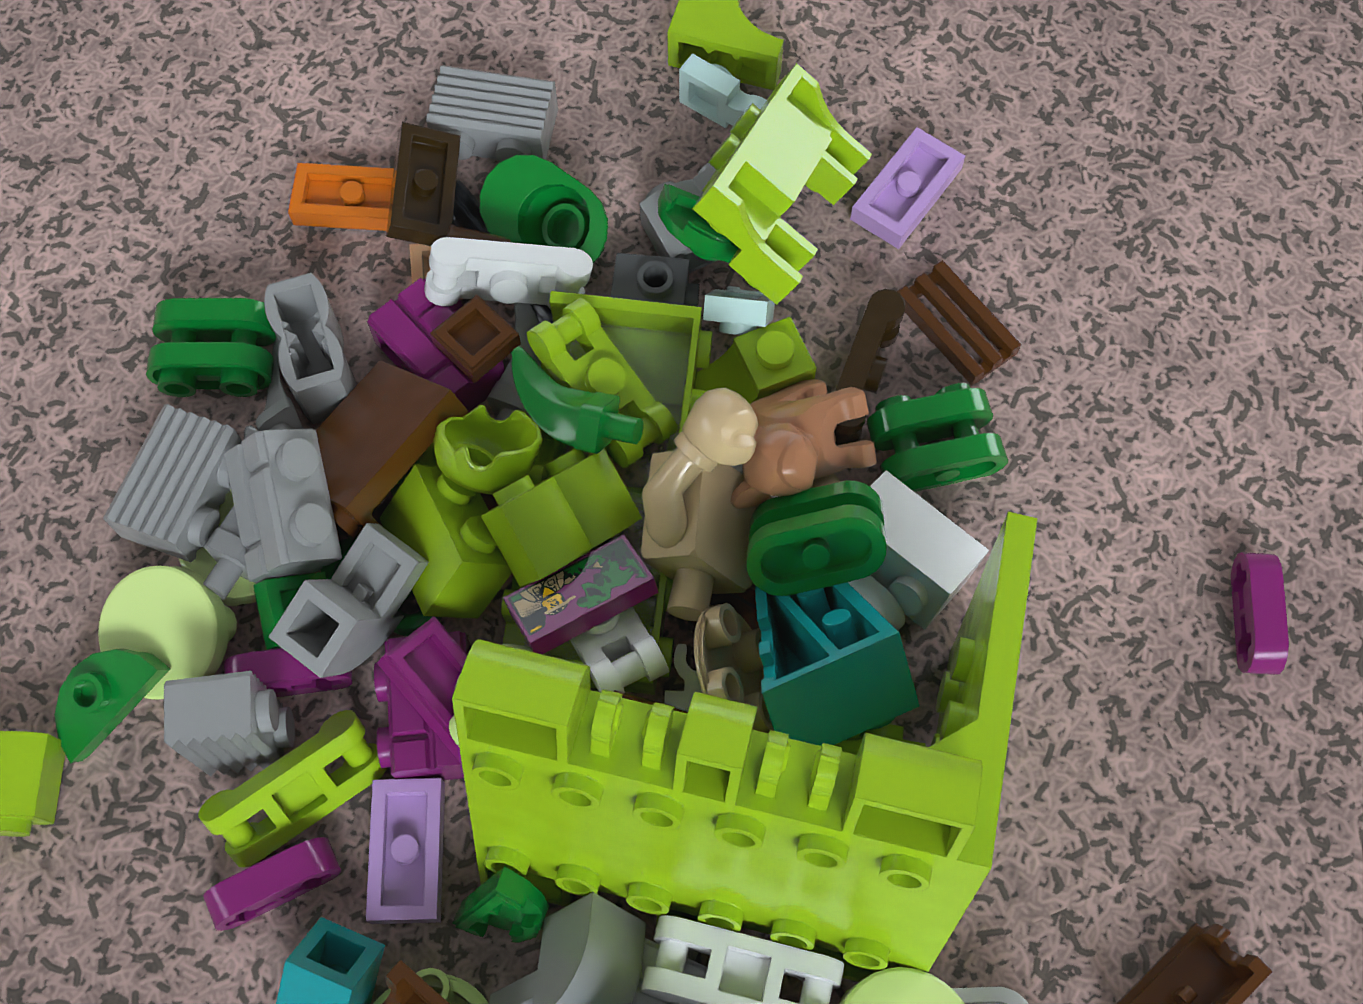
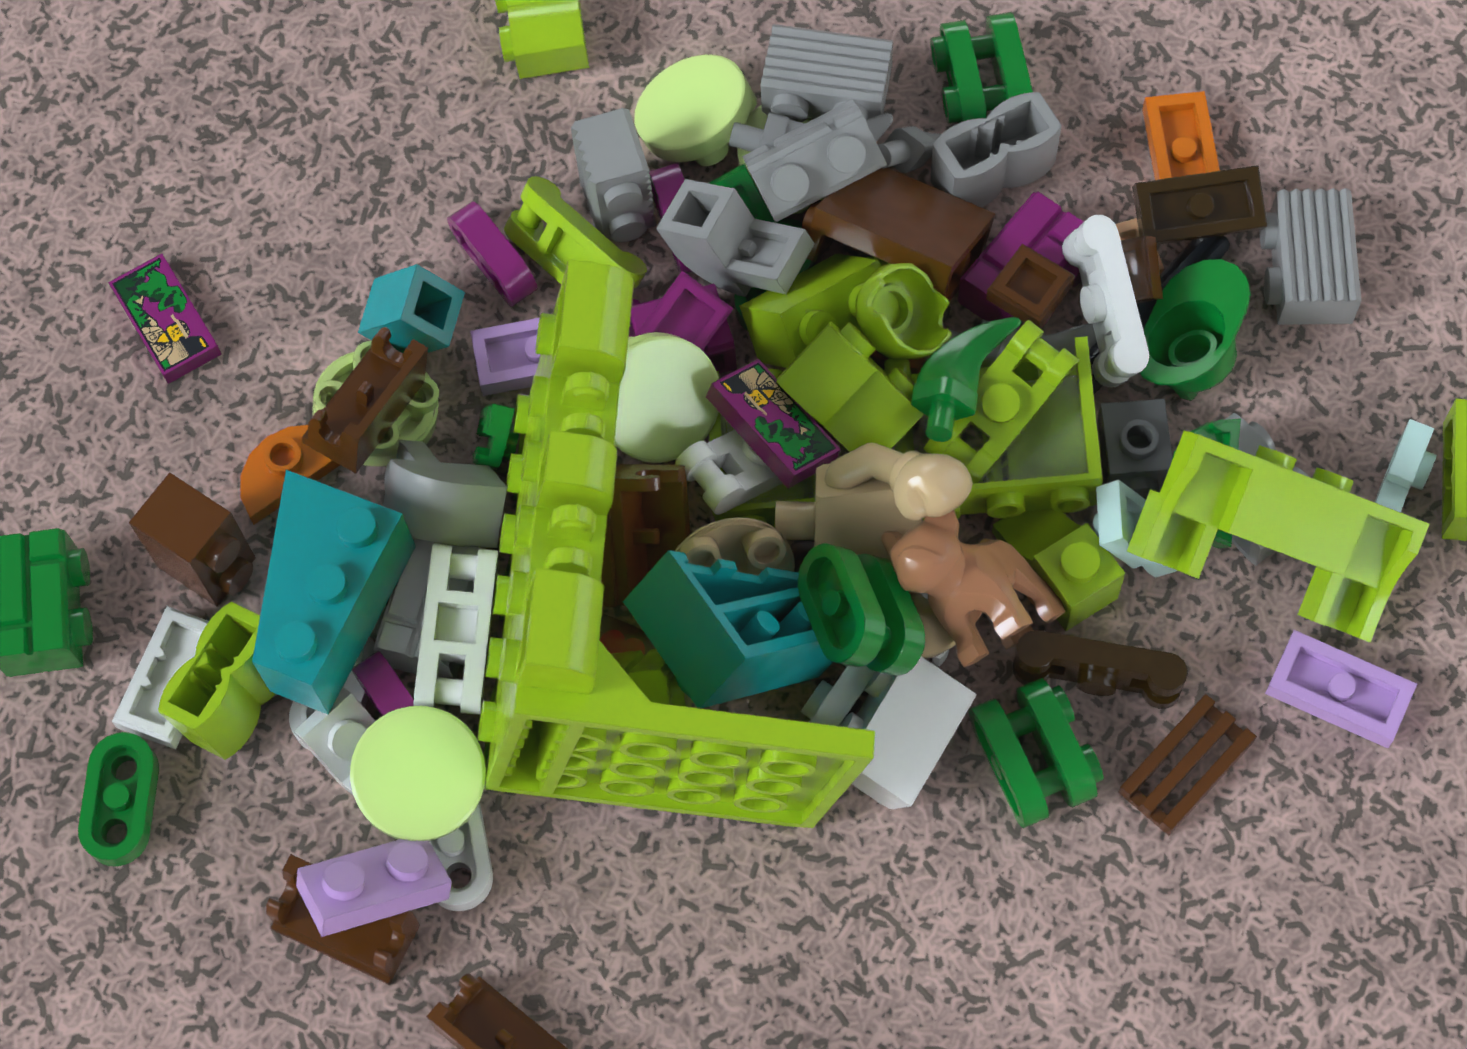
camera: 85 degrees right, 0 degrees up
green plate [54,648,171,764] -> none

